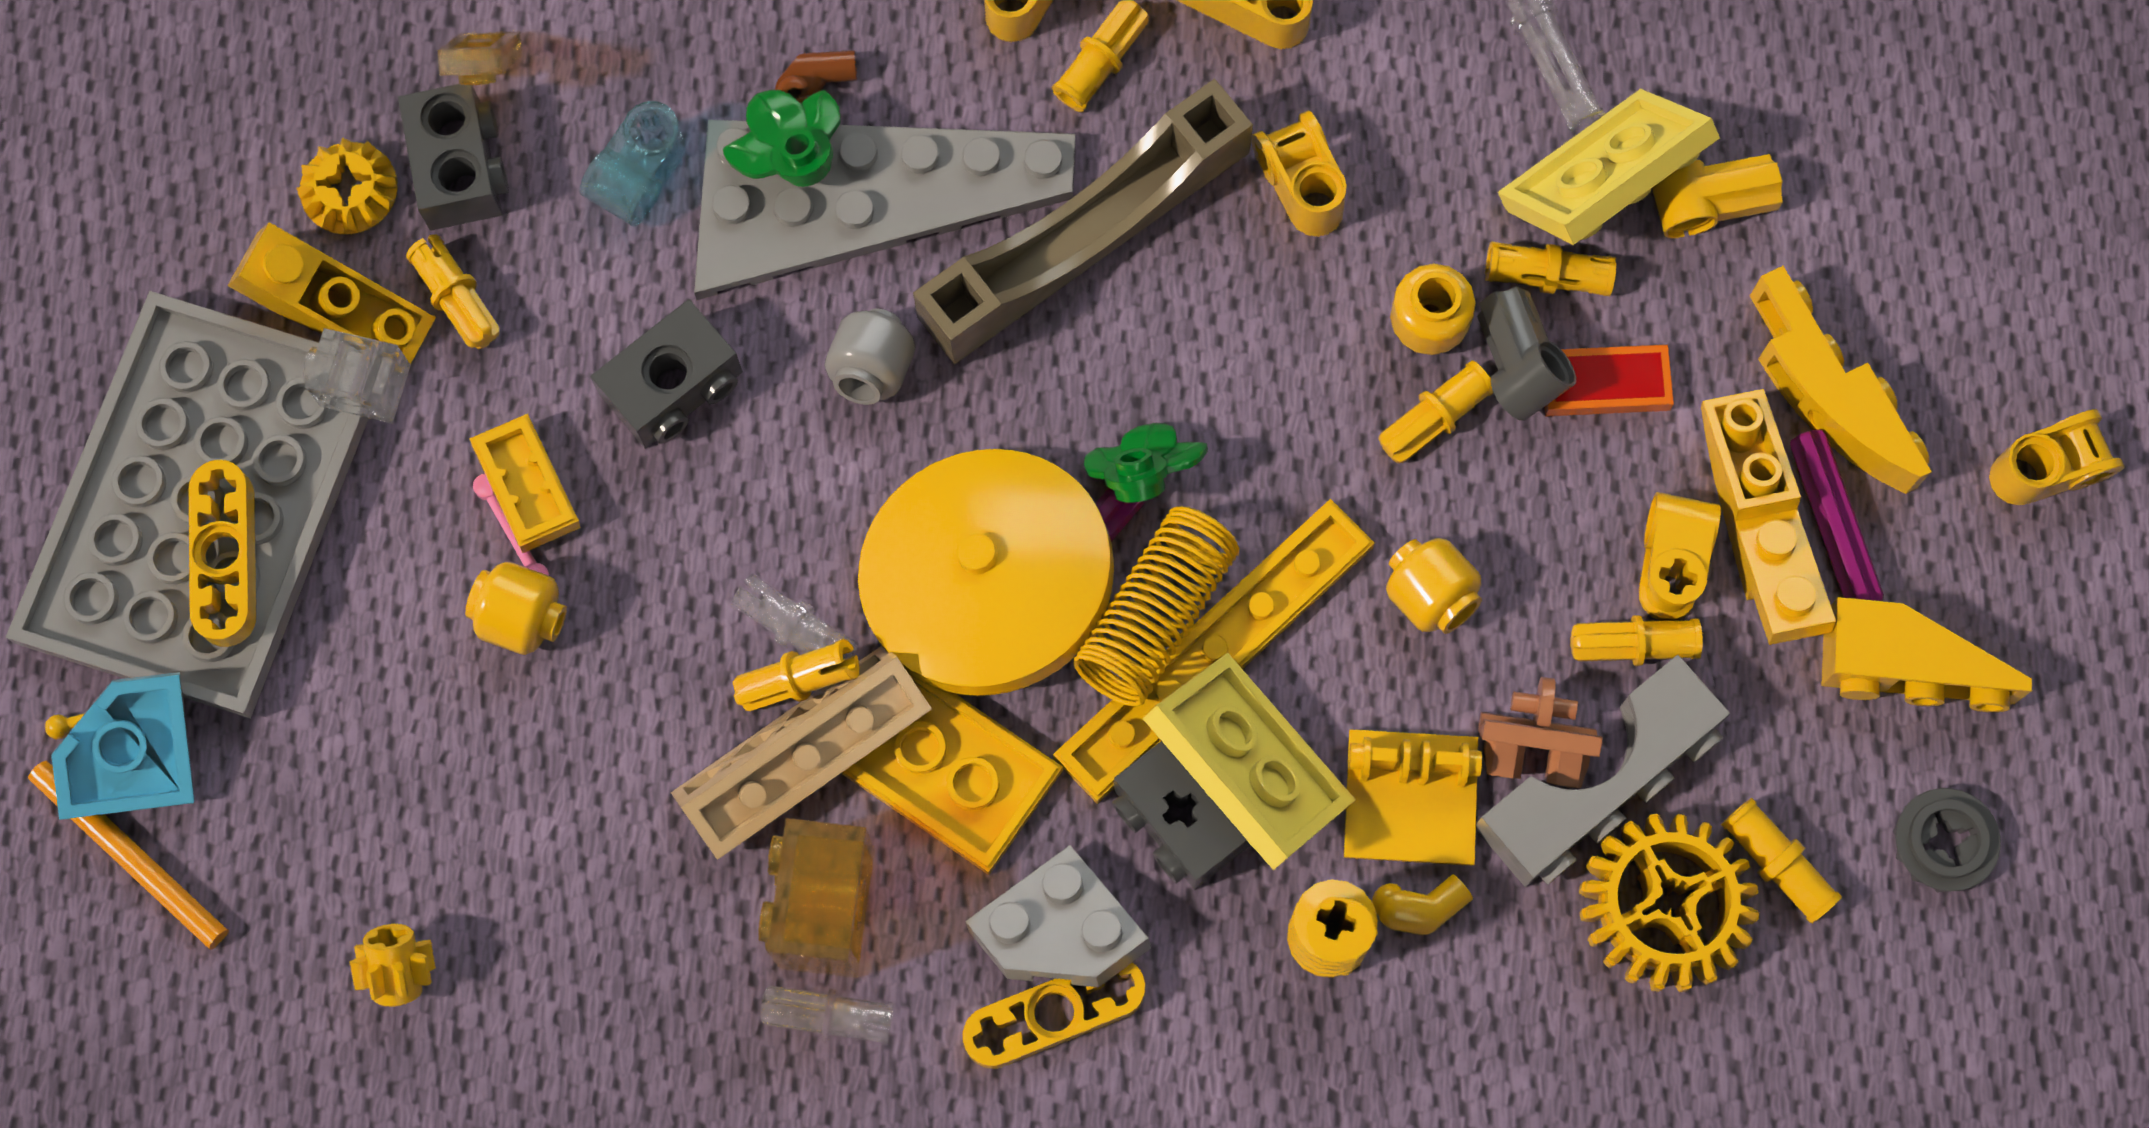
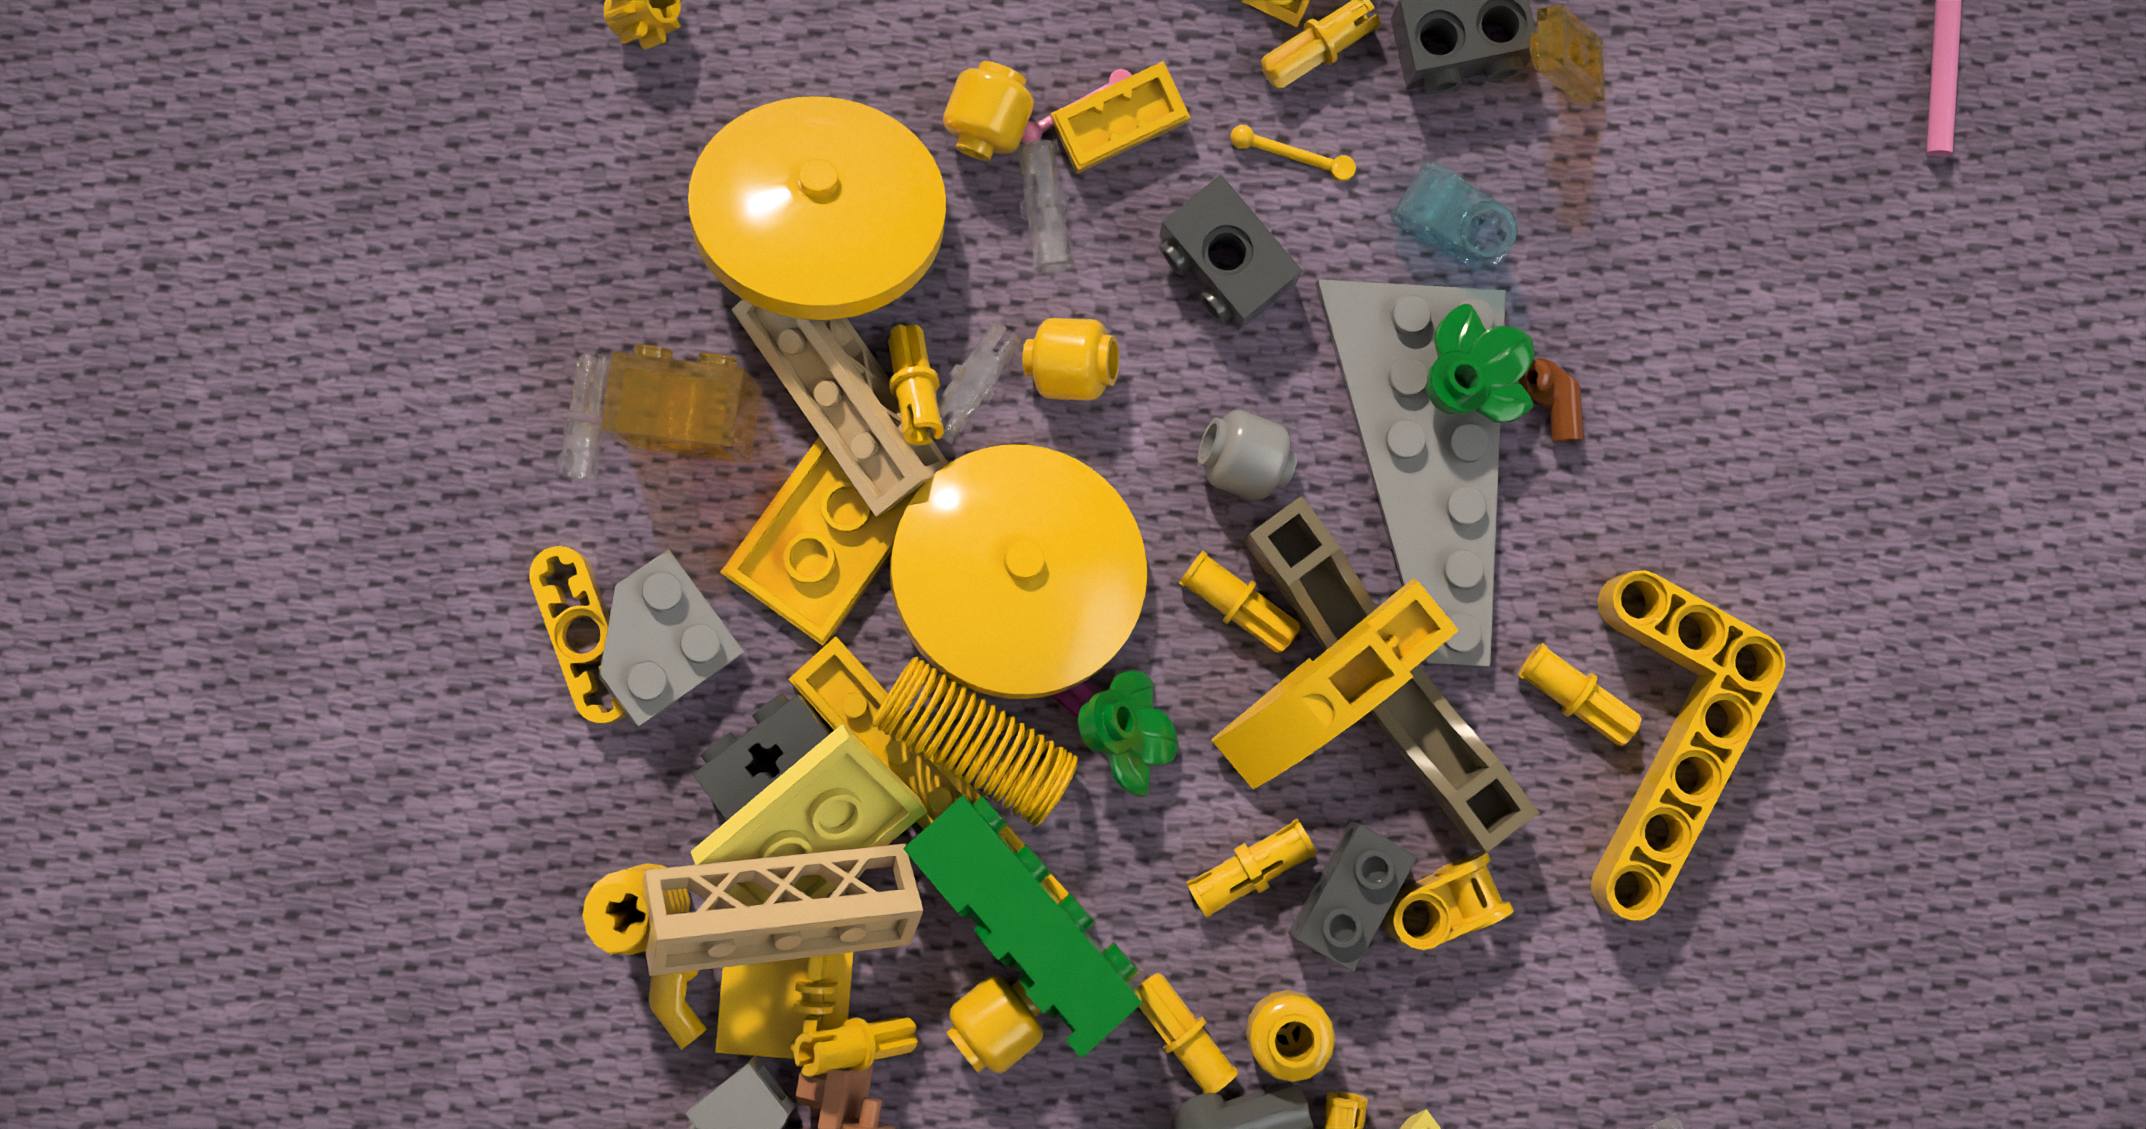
camera: 85 degrees right, 10 degrees up
none -> tan fence [642,844,923,976]
none -> yellow dish [688,96,946,320]
none -> yellow axle [794,1017,918,1077]
none -> green wedge [903,793,1143,1059]
none -> clear pin [1016,140,1074,274]
none -> yellow head [1022,318,1119,401]
none -> yellow axle [1179,550,1300,653]
none -> yellow pin [1186,819,1318,919]
none -> yellow slope [1211,578,1459,790]
none -> yellow hinge [1230,125,1356,182]
none -> dark grey brick [1288,821,1418,972]

